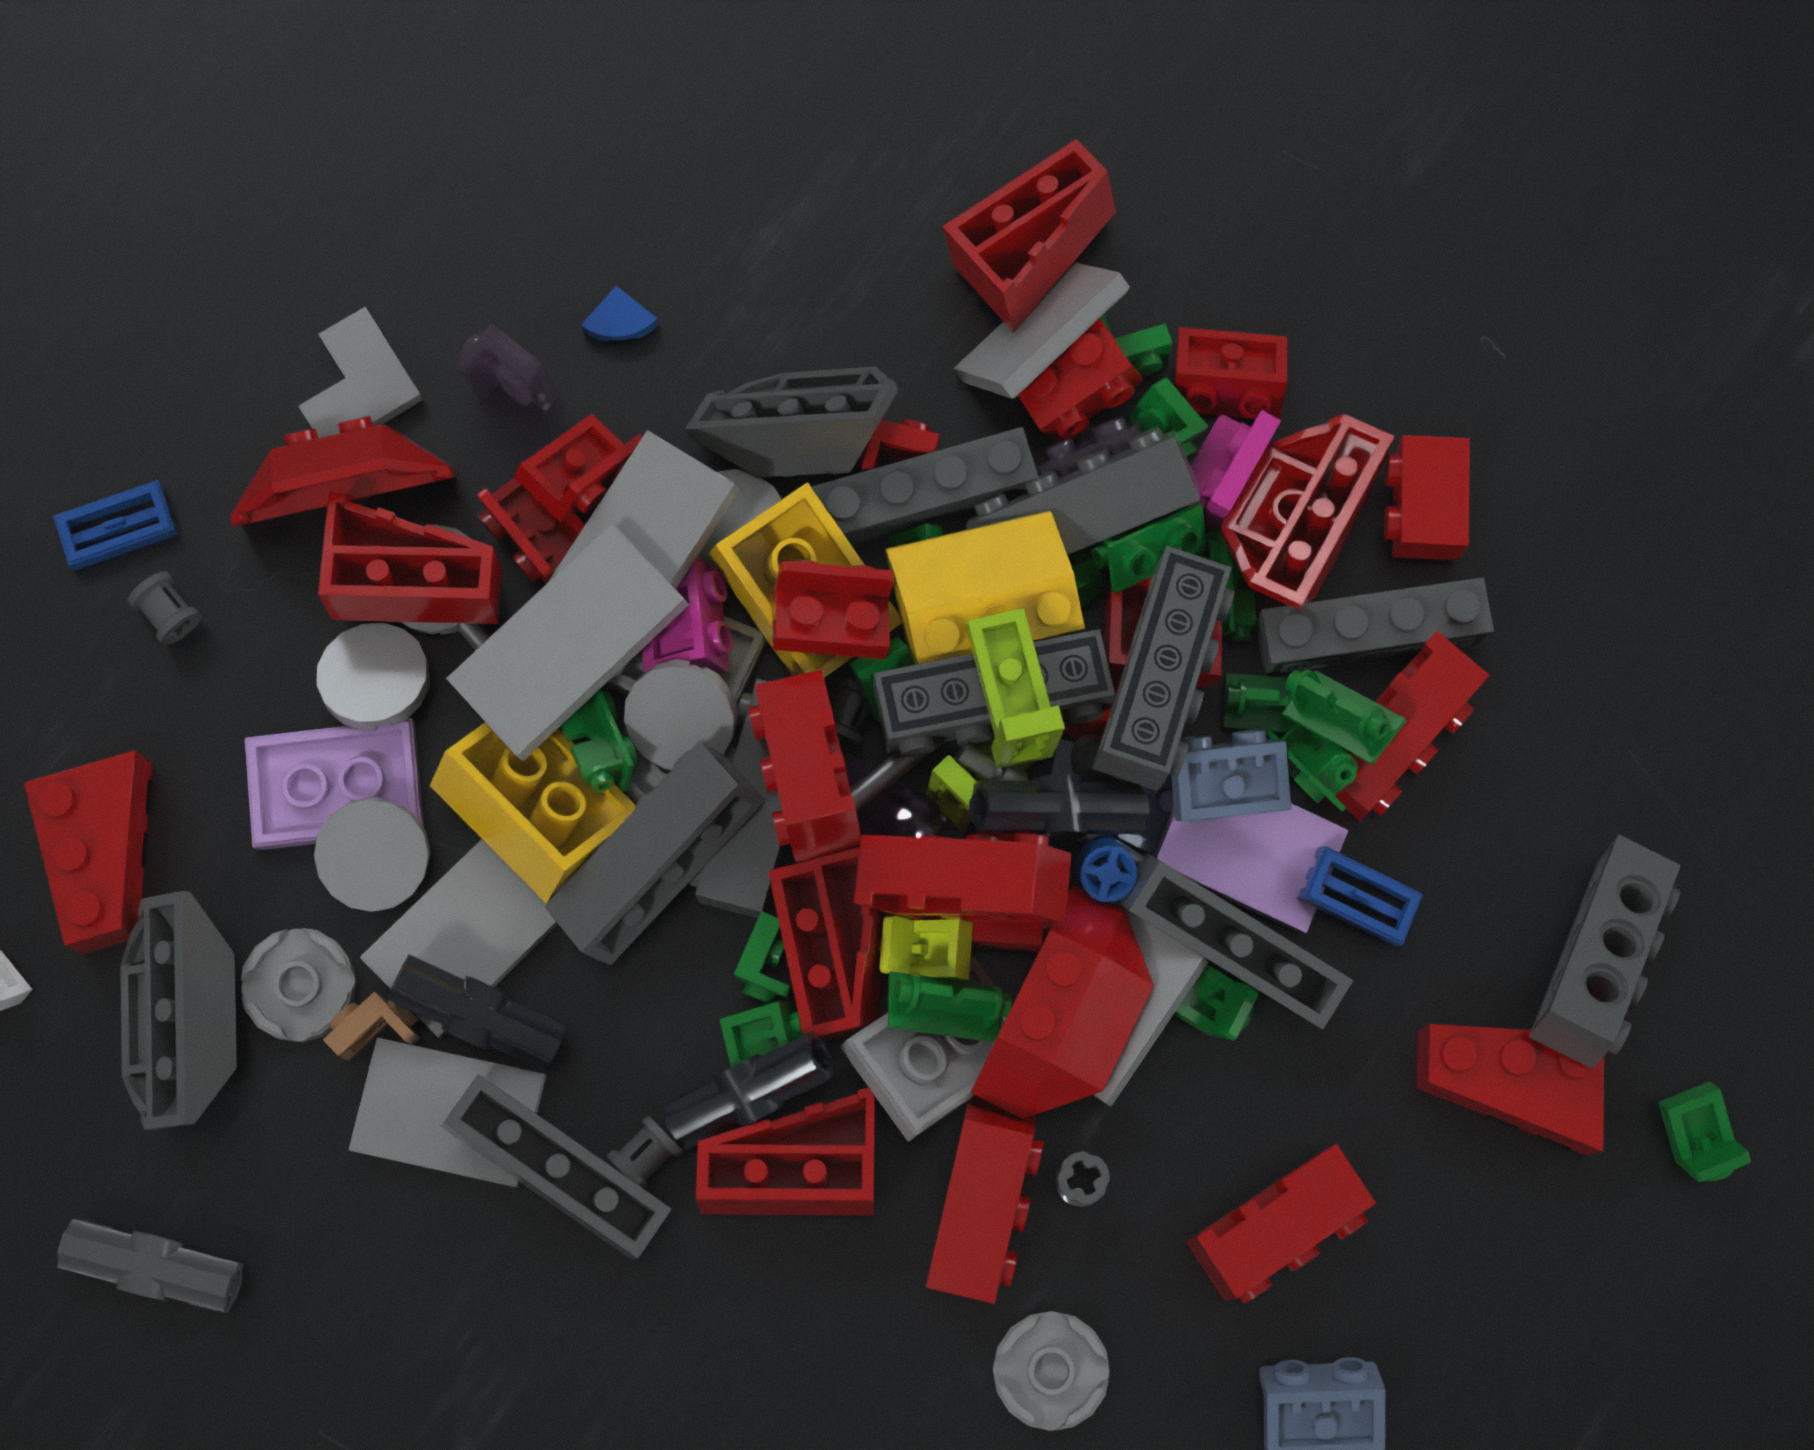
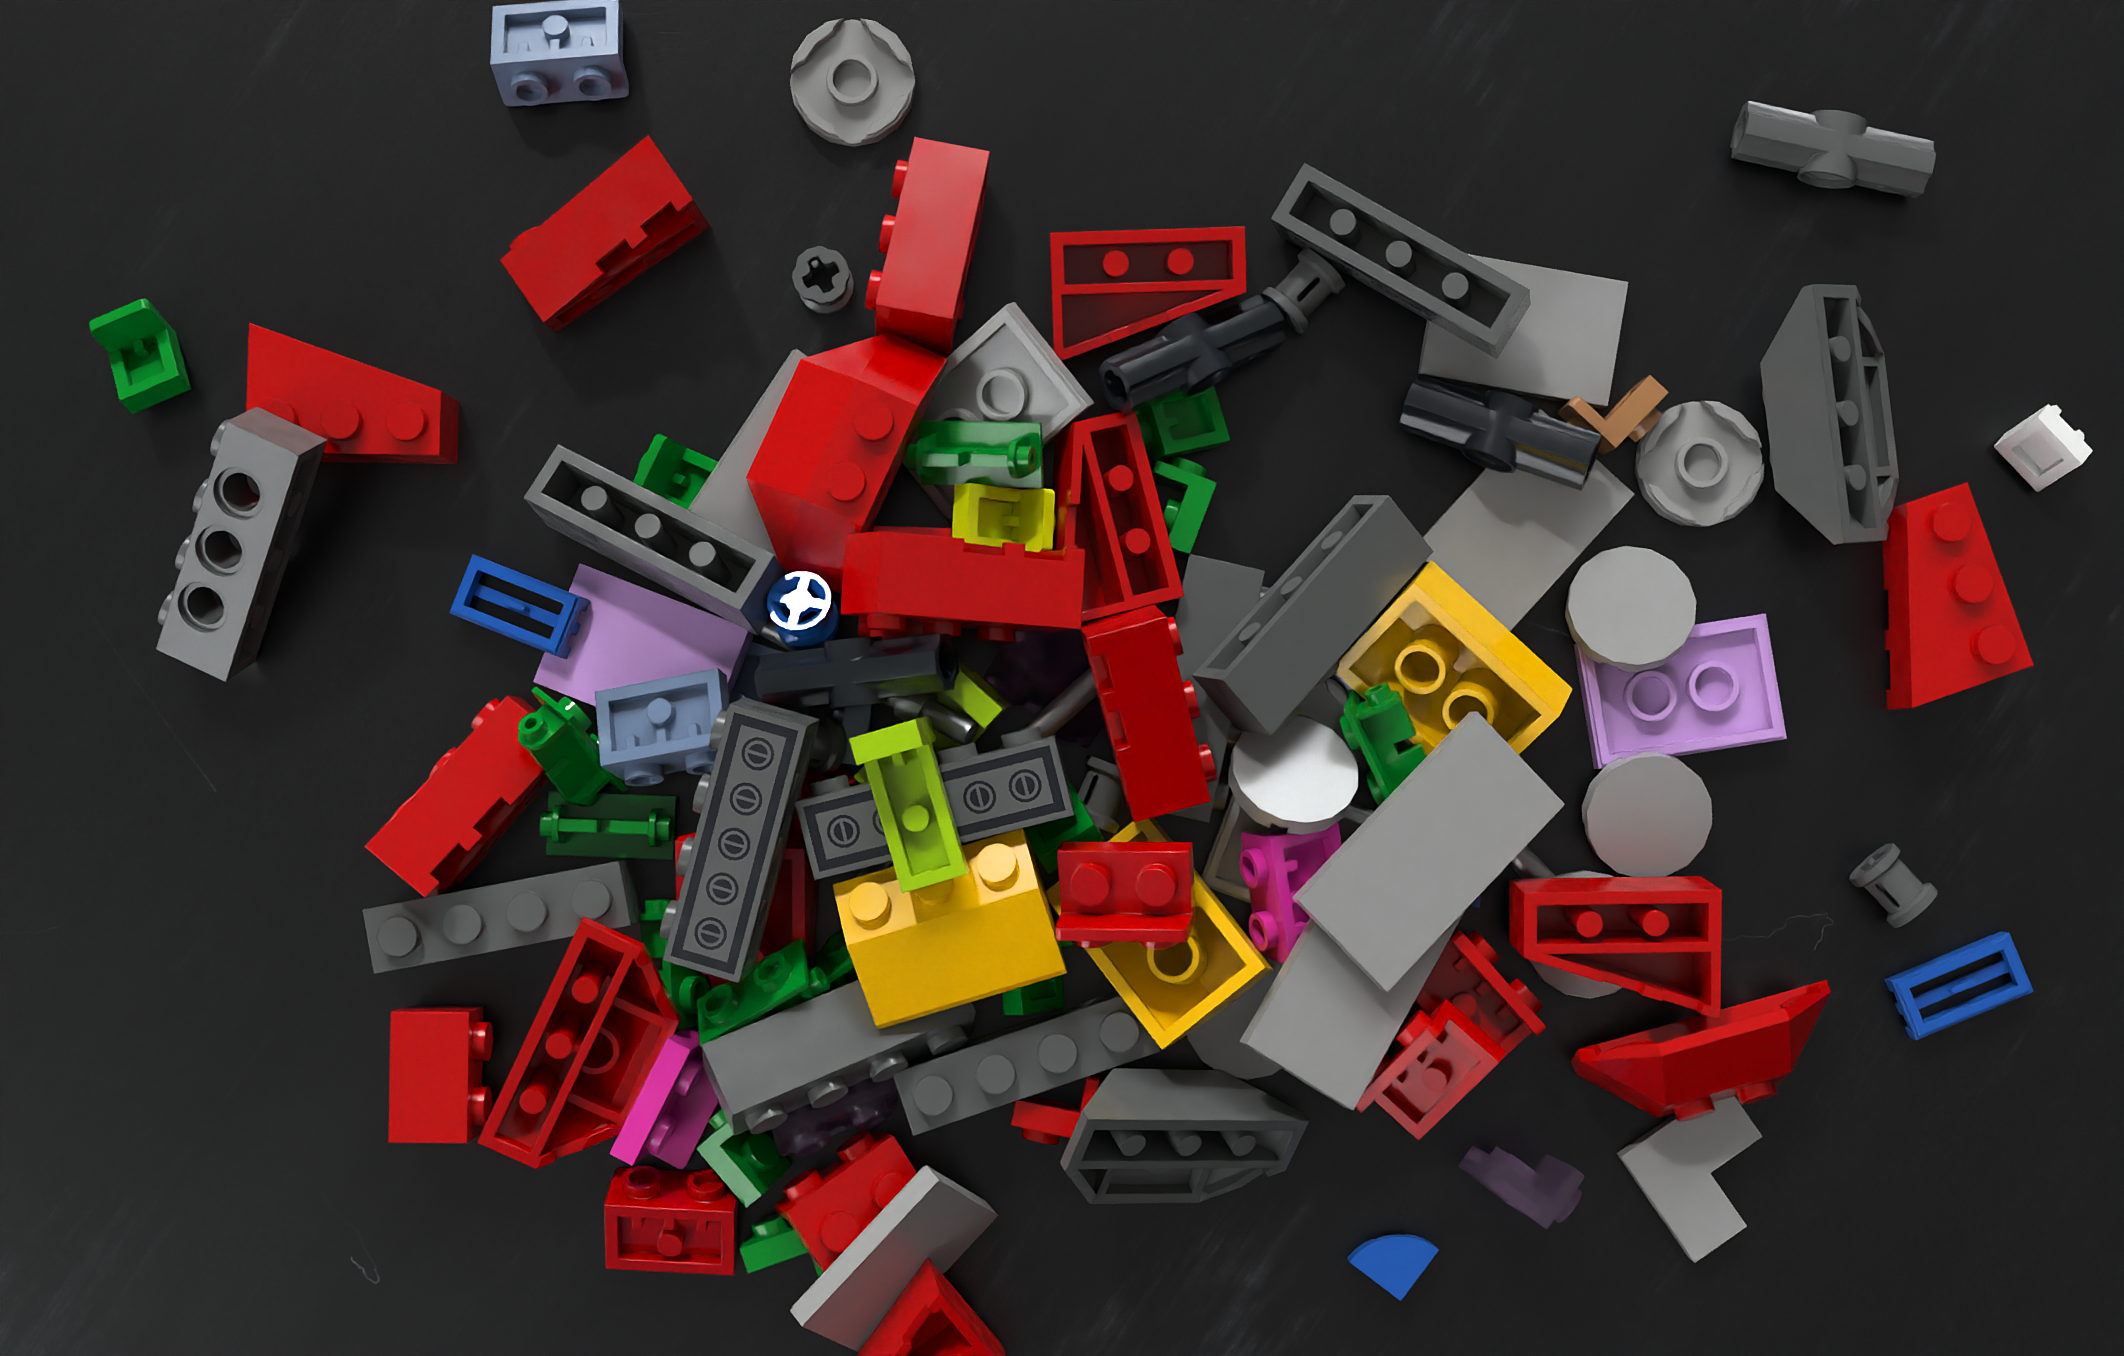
camera: 175 degrees right, 10 degrees up
green hinge [1282,670,1407,765] -> none

